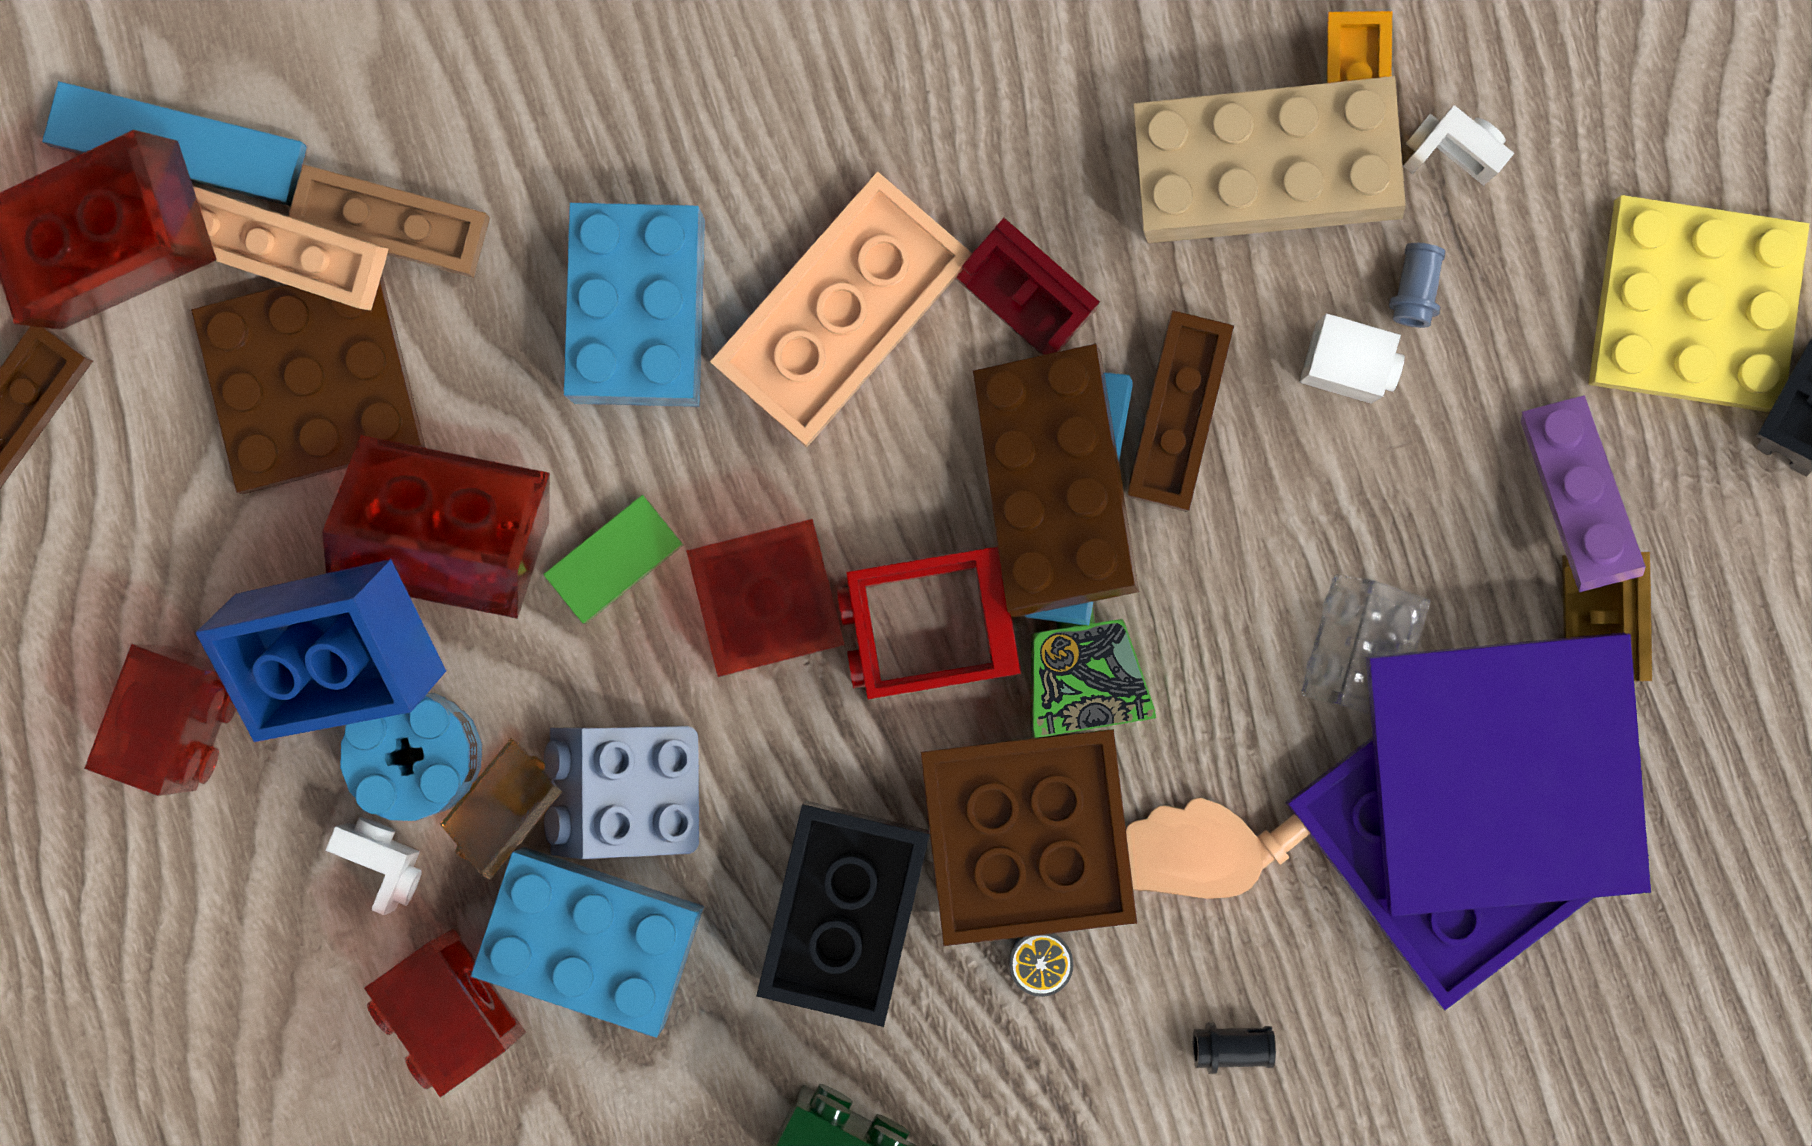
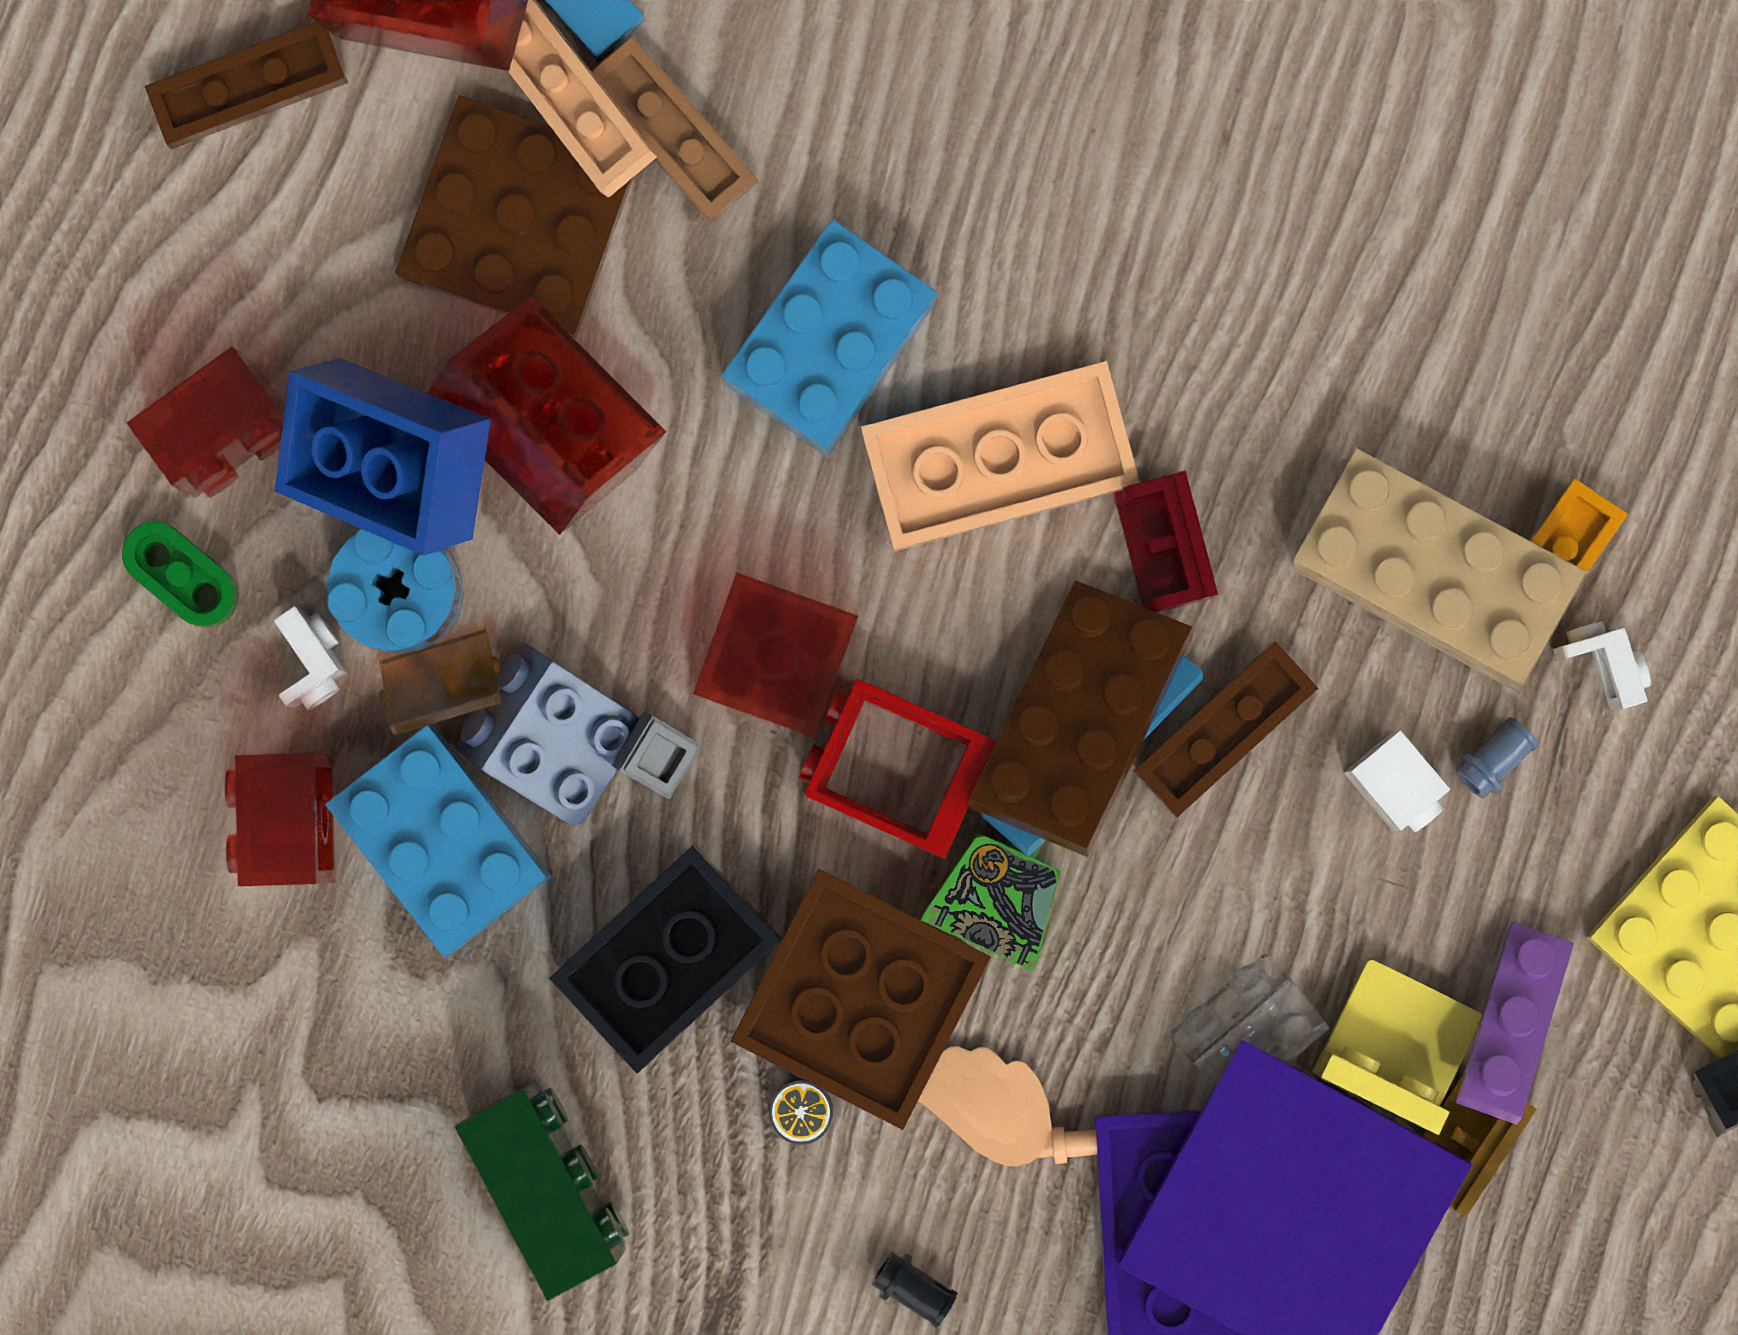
camera: 30 degrees right, 0 degrees up
bright green tile [543,495,684,624] -> none
none -> green plate [122,522,239,628]
none -> tile [612,711,702,800]
none -> light yellow bracket [1312,960,1482,1135]

